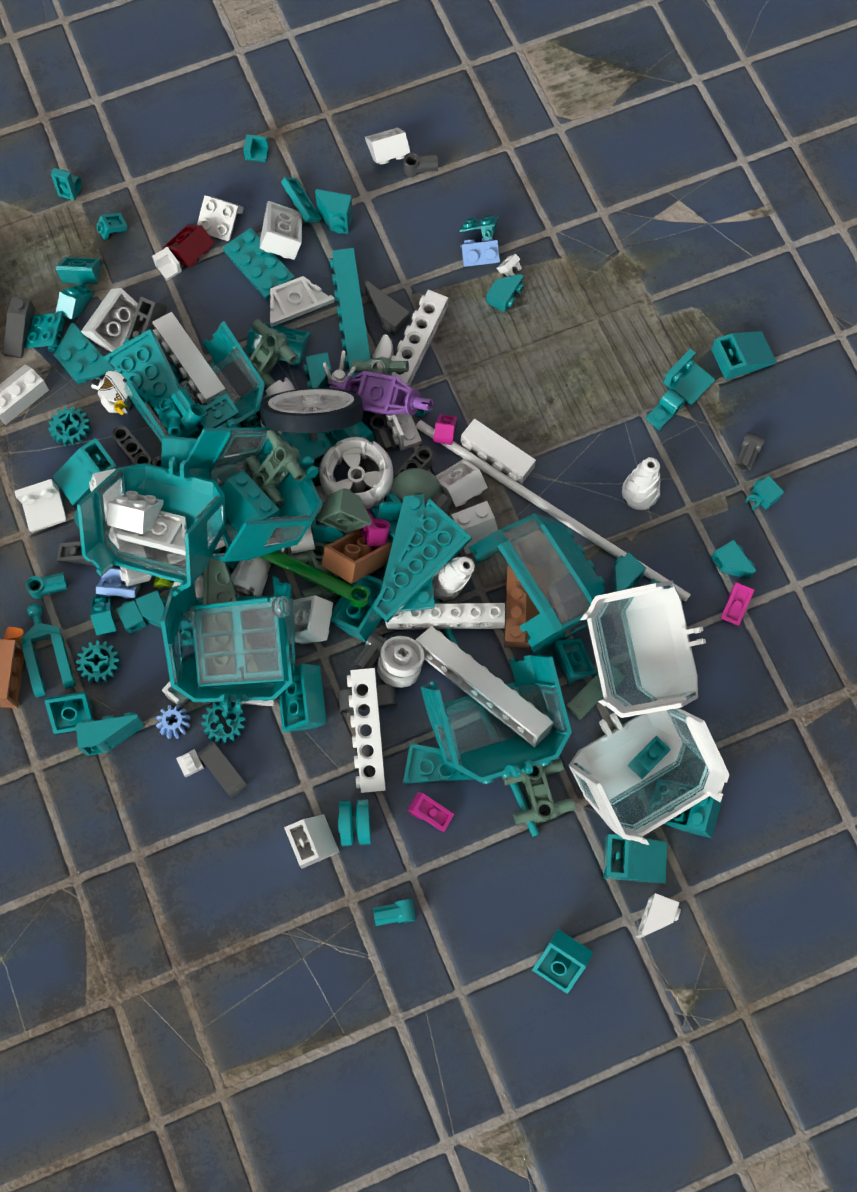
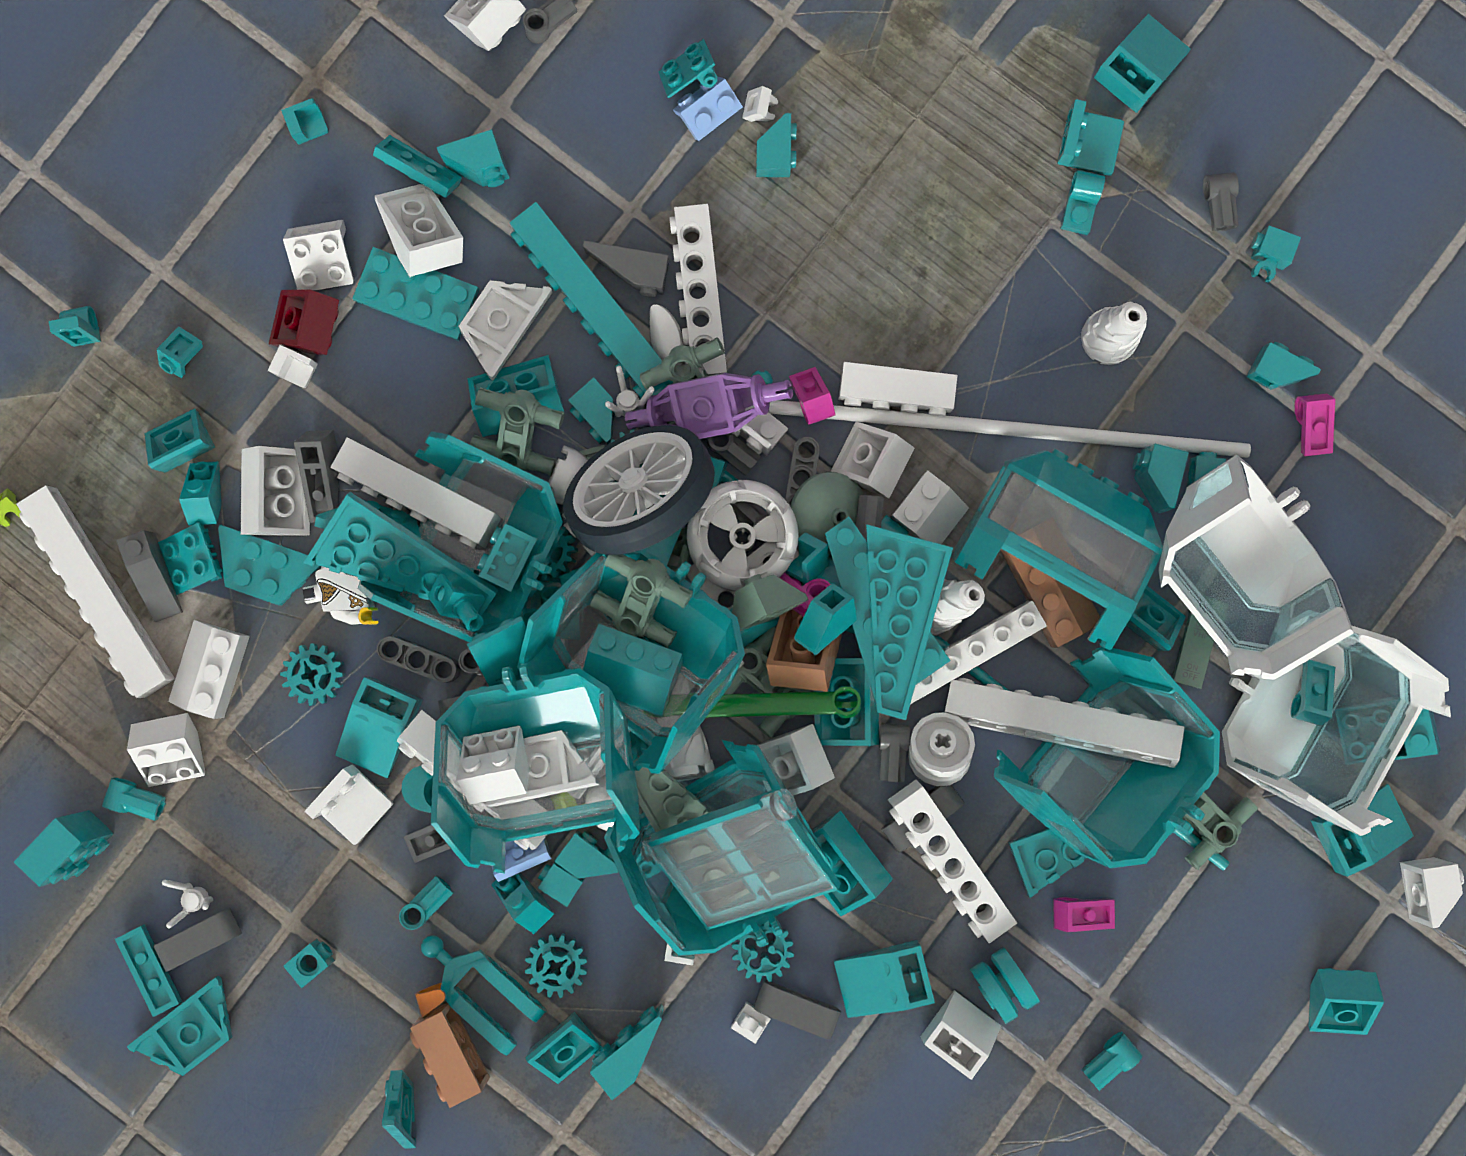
camera: 30 degrees left, 15 degrees up
light blue gear [156,705,191,739] -> none
teal piece [171,389,205,430] -> none
none -> teal slope [794,583,857,655]
none -> teal slope [834,940,935,1018]

